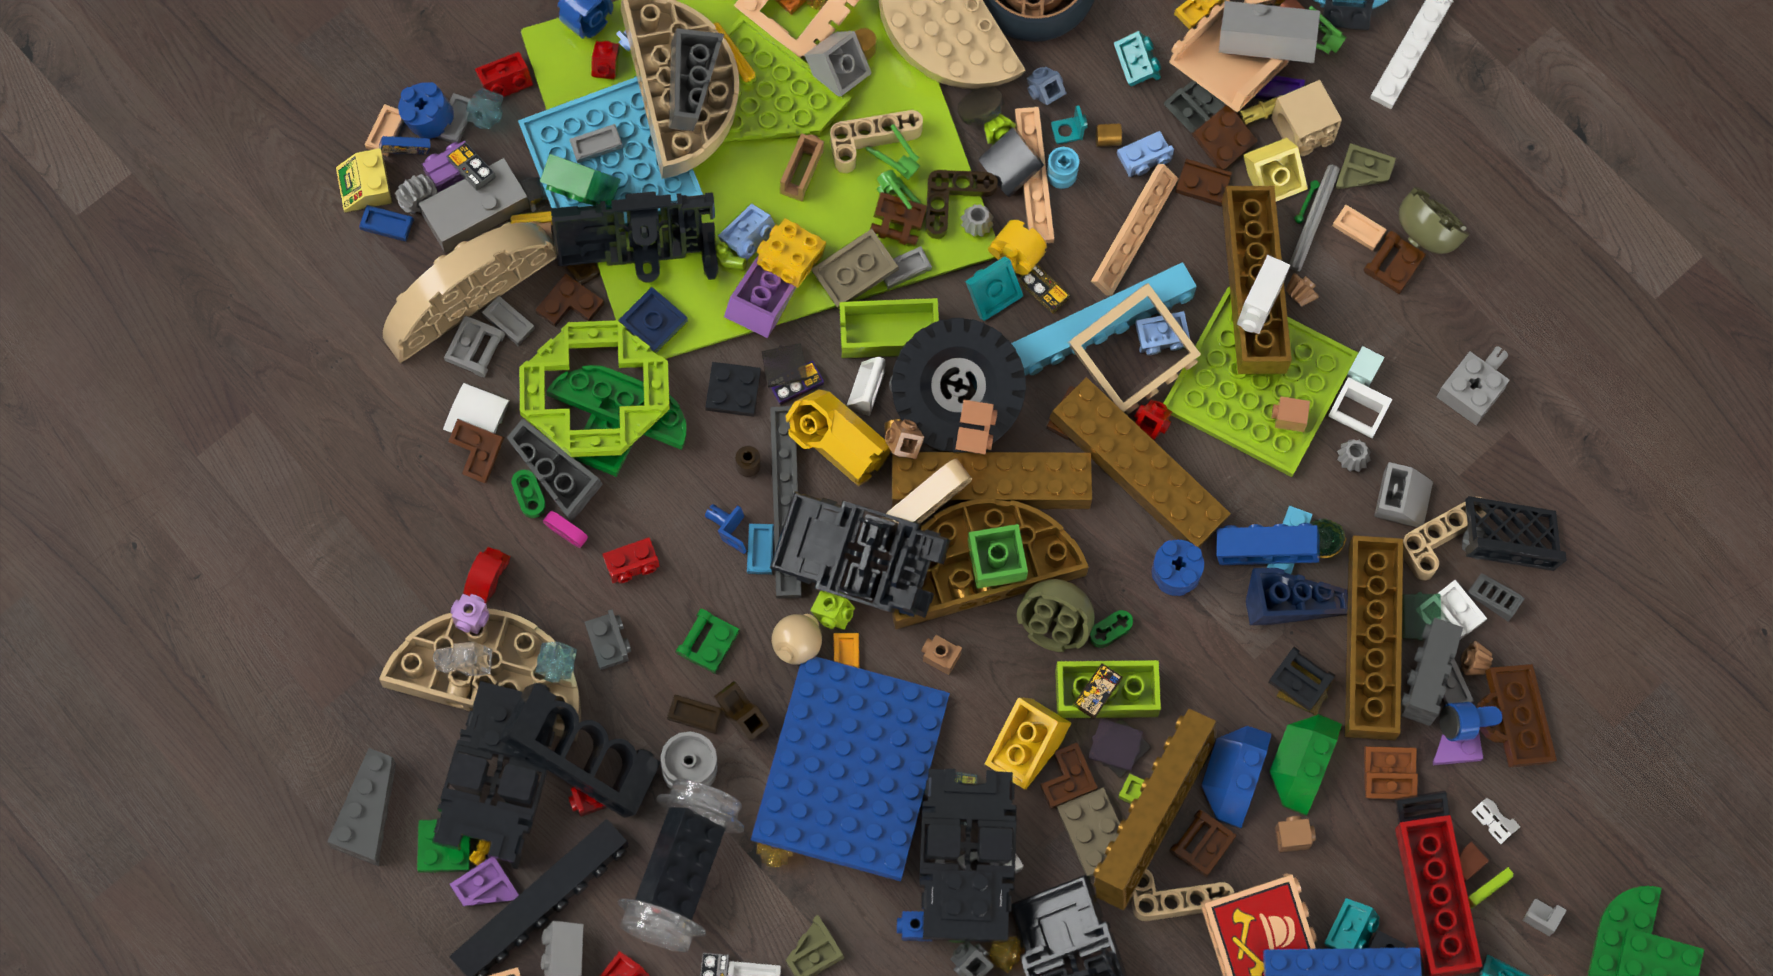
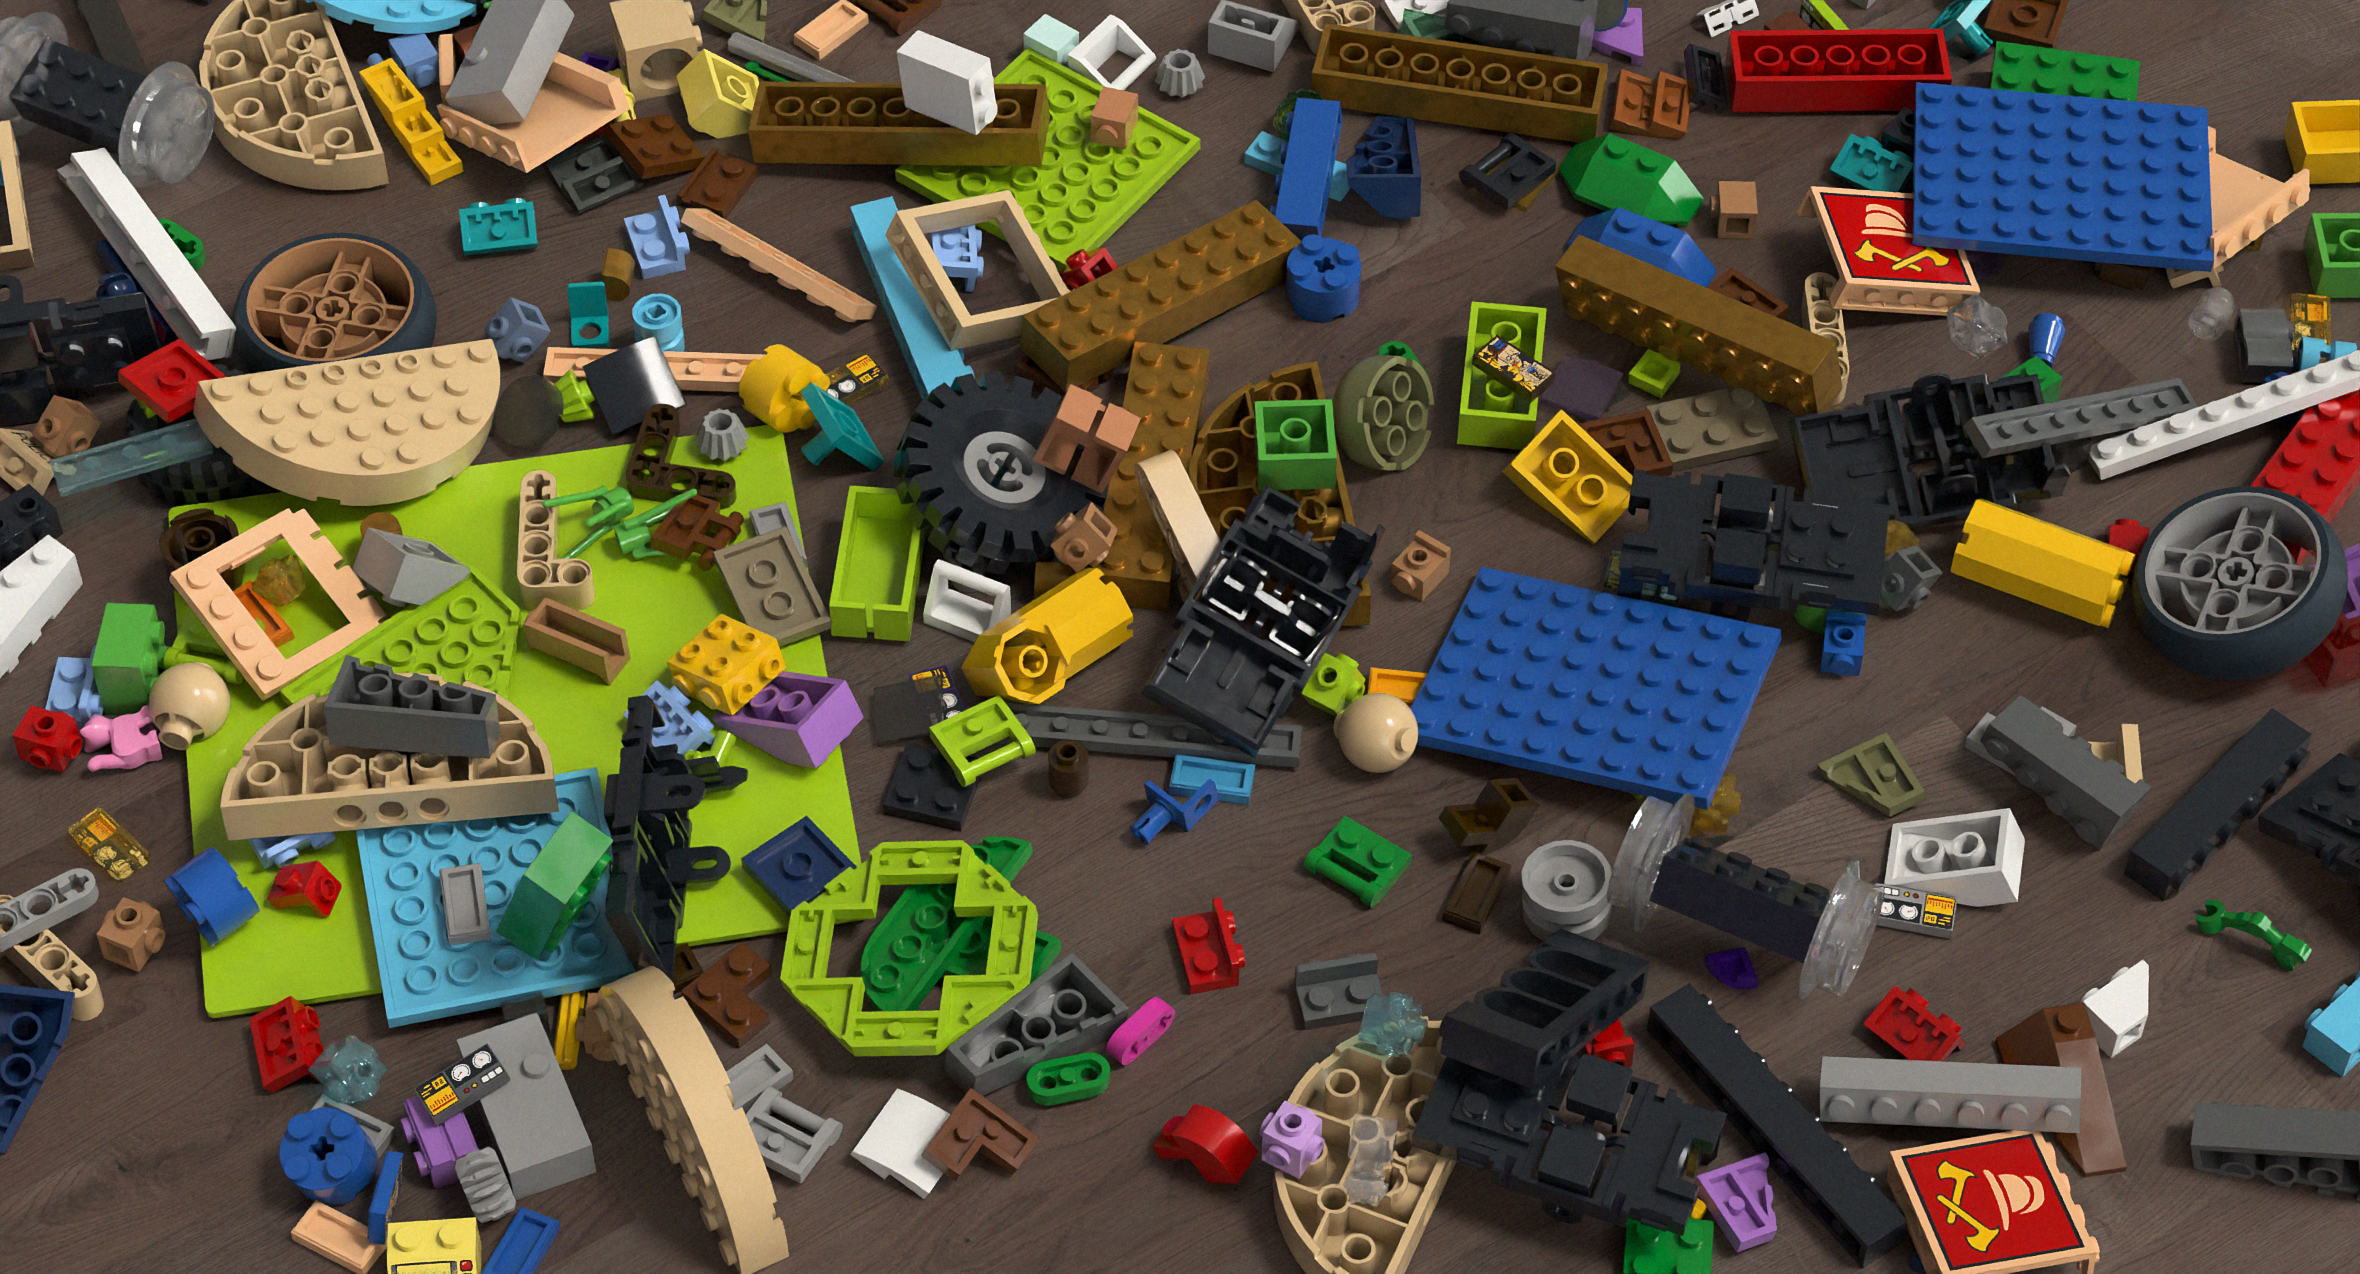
camera: 80 degrees left, 20 degrees down
none -> lime plate [929,695,1036,787]

